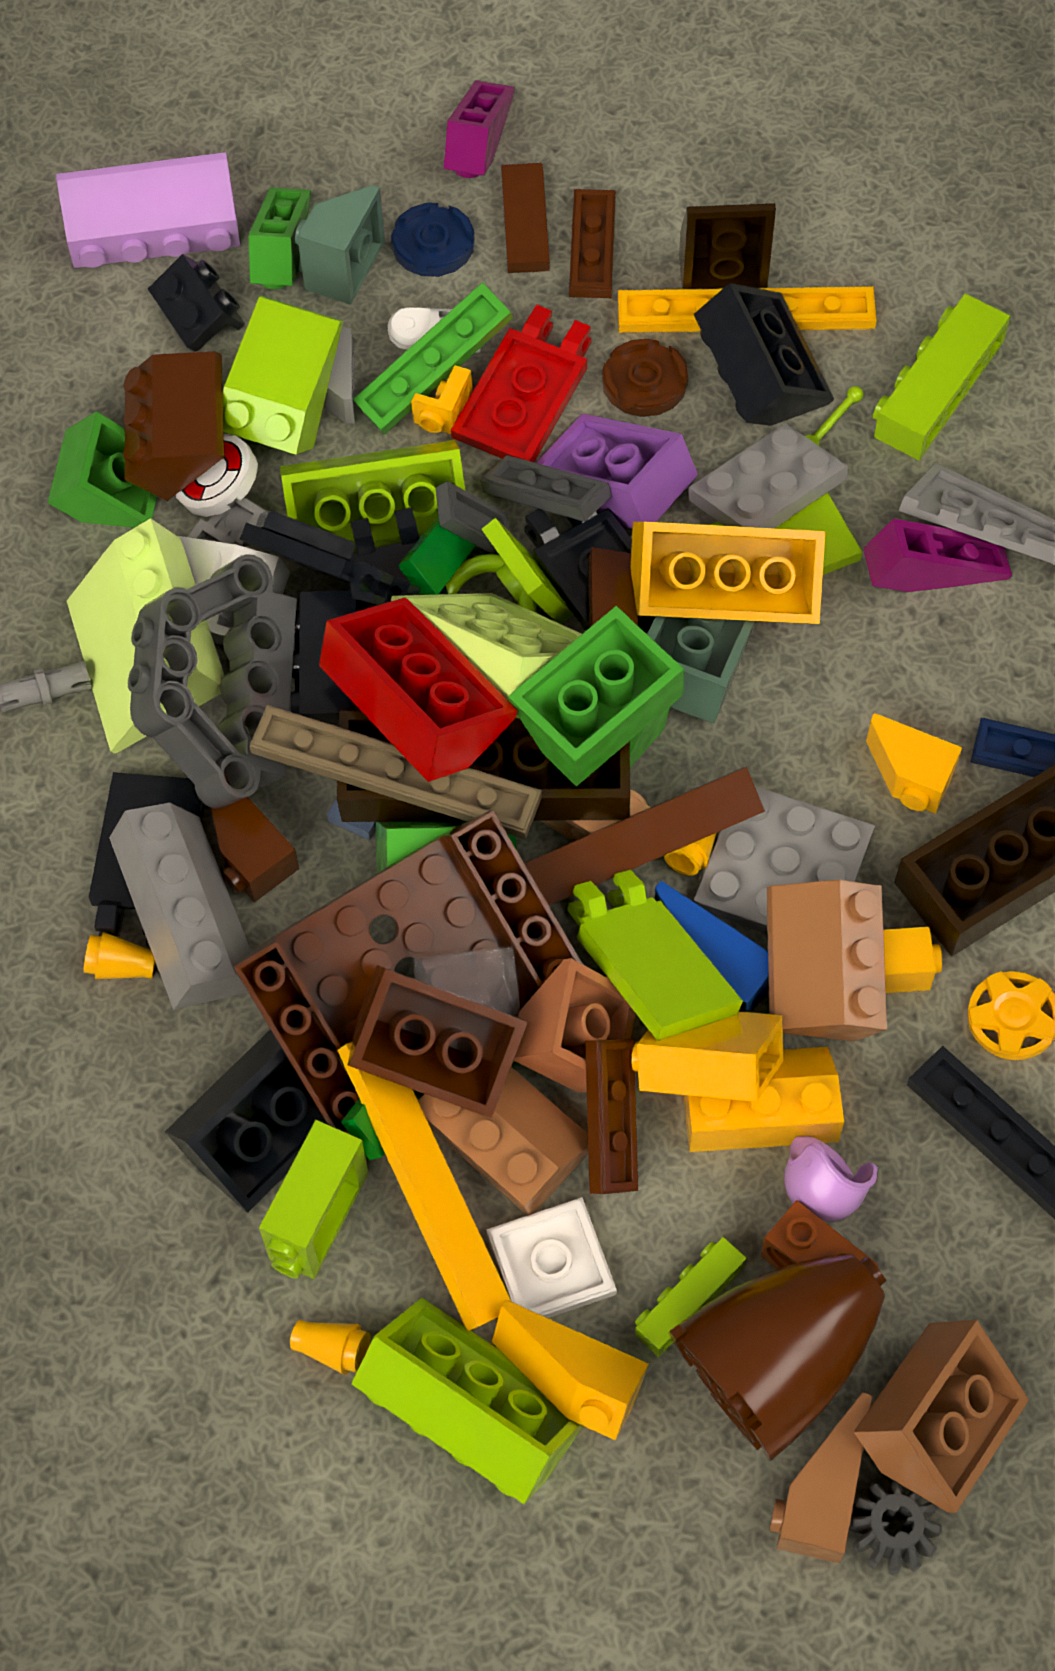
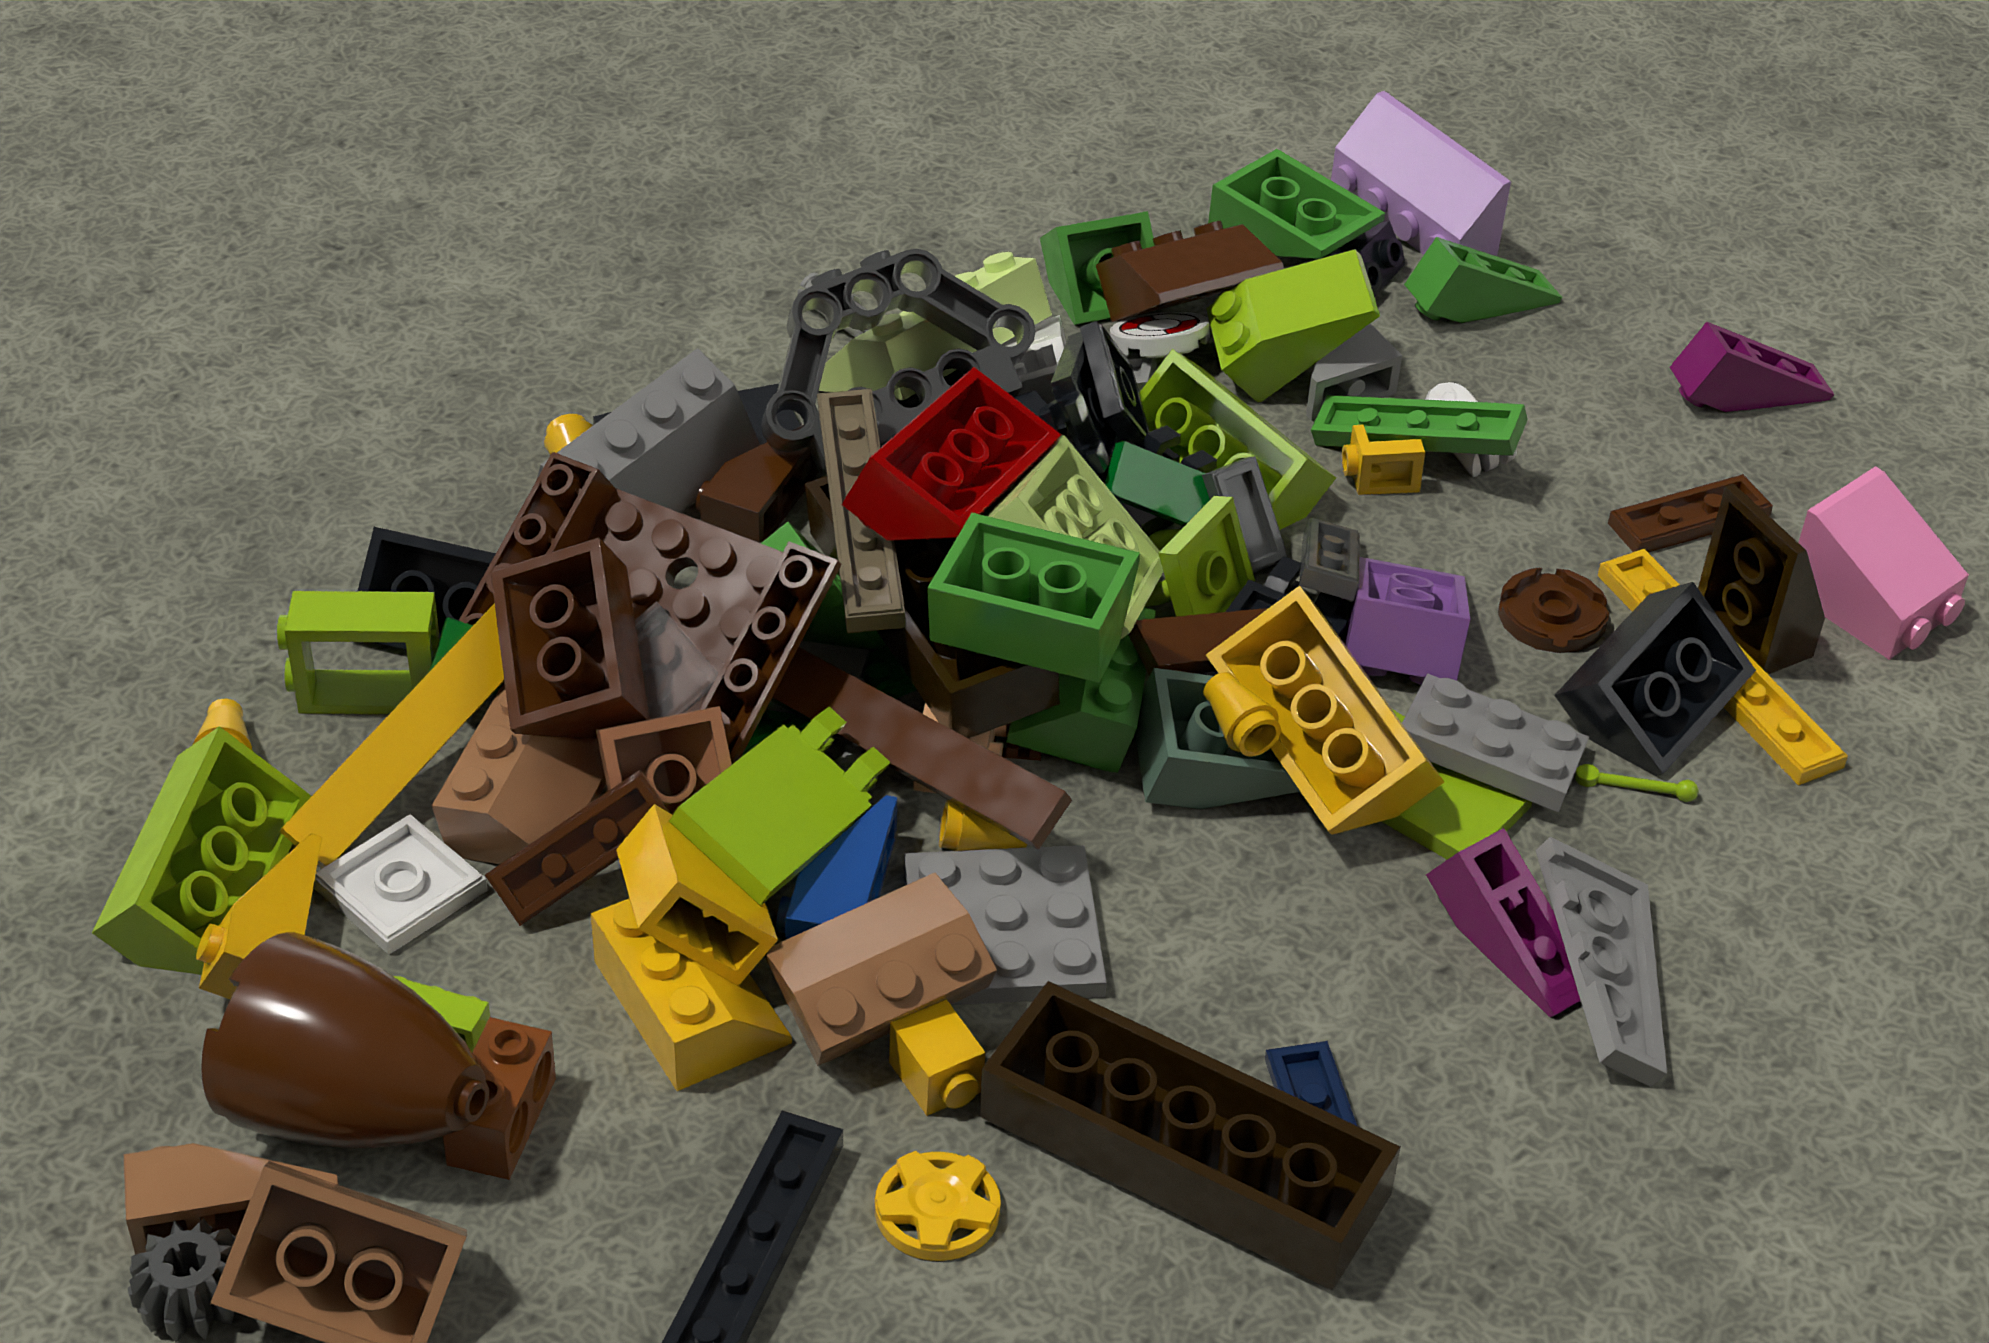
camera: 60 degrees right, 20 degrees down
sand green slope [295,185,385,305] -> none
dark blue tile [391,203,475,277] -> none
red tile [450,304,592,462] -> none
reddish brown tile [501,163,550,273] -> none
lavender helmet [784,1136,878,1222] -> none
yellow slope [866,713,962,814] -> none
lime brick [872,293,1010,461] -> none
none -> yellow cone [1203,672,1281,757]
none -> bright green slope [1208,149,1385,259]
none -> bright pink slope [1798,466,1969,660]

